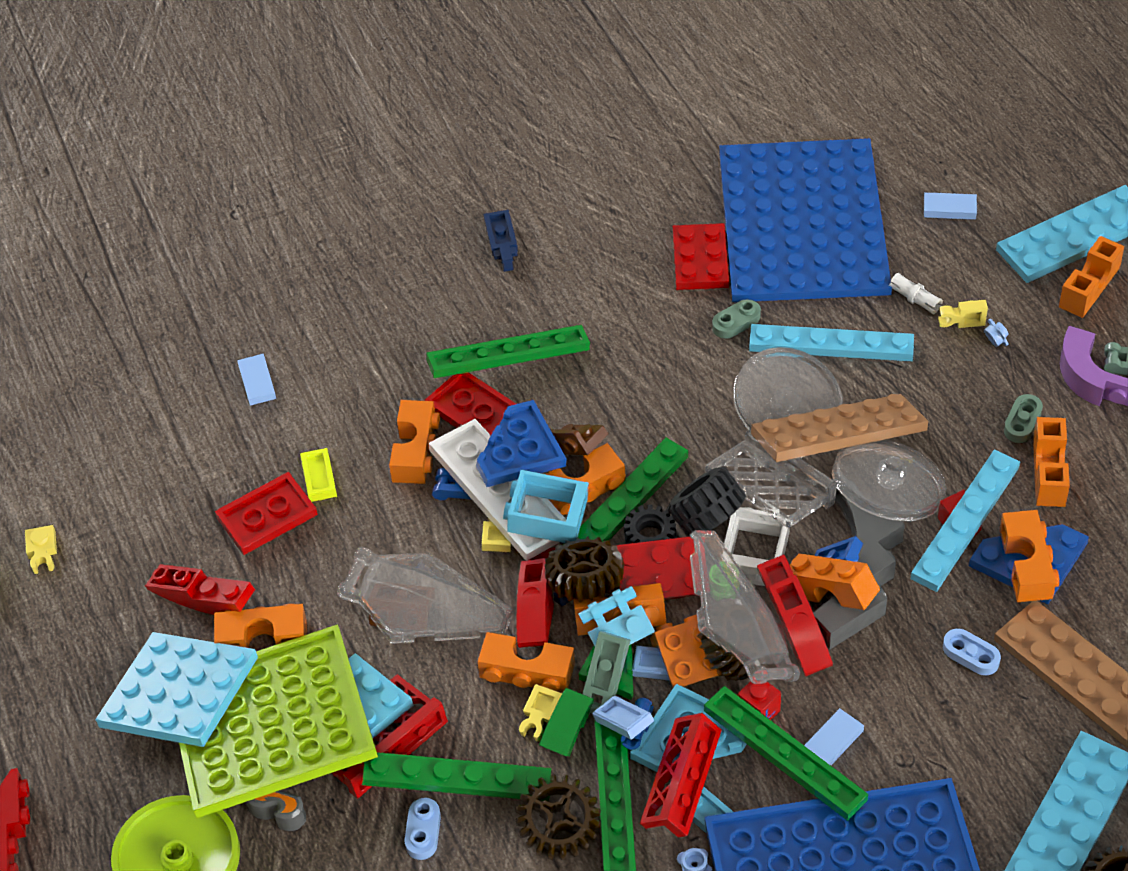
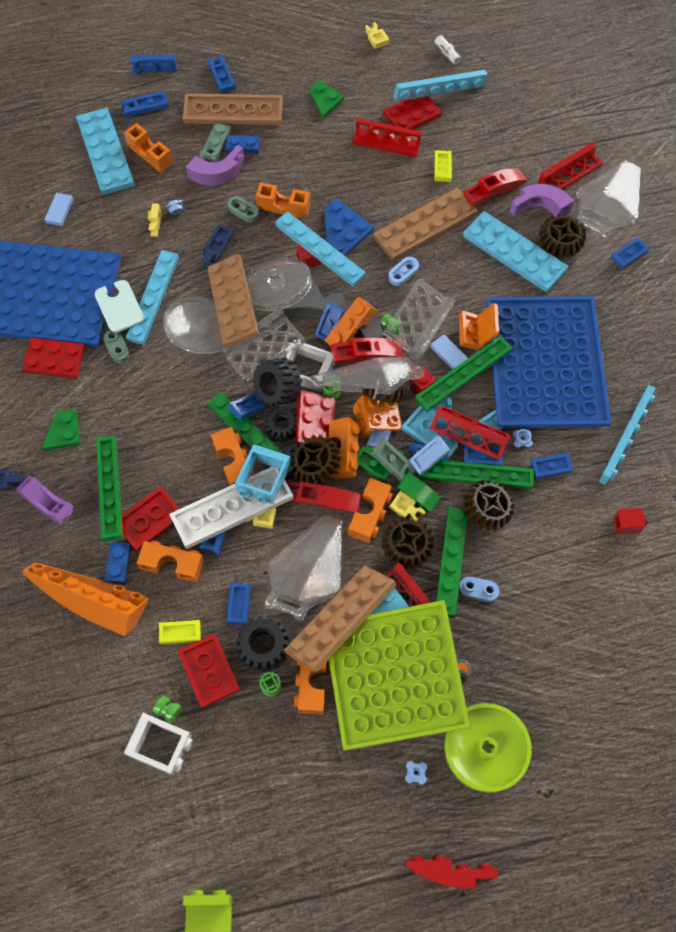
camera: 85 degrees left, 15 degrees up
light yellow plate [25,525,57,574] -> none
medium azure plate [95,632,258,747] -> none
red slope [145,564,255,615] -> none
light blue tile [237,354,276,406] -> none
blue plate [476,400,567,487] -> none
reddish brown bracket [550,424,609,455] -> none
medium azure plate [578,586,655,646] -> none
white pin [889,273,943,314] -> none
orange arch [999,510,1059,602] -> none
none -> medium lavender arch [16,476,74,525]
none -> orange wedge [23,562,149,636]
none -> green wing [43,409,81,451]
none -> light aqua piece [95,280,144,333]
none -> blue plate [105,543,131,584]
none -> white window [124,713,193,776]
none -> bright green wheel [152,695,182,724]
none -> dark blue hinge [202,224,235,269]
none -> blue tile [226,583,251,625]
none -> blue plate [228,392,268,421]
none -> black tyre [236,616,289,673]
none -> bright green wheel [259,672,281,697]
none -> medium nougat plate [284,565,396,673]
none -> bright green wheel [379,313,403,338]
none -> dark brown gear [381,516,435,569]
none -> clear fence [383,278,456,361]
none -> light blue plate [405,761,427,785]
none -> orange bracket [459,303,499,350]
none -> blue plate [463,445,503,466]

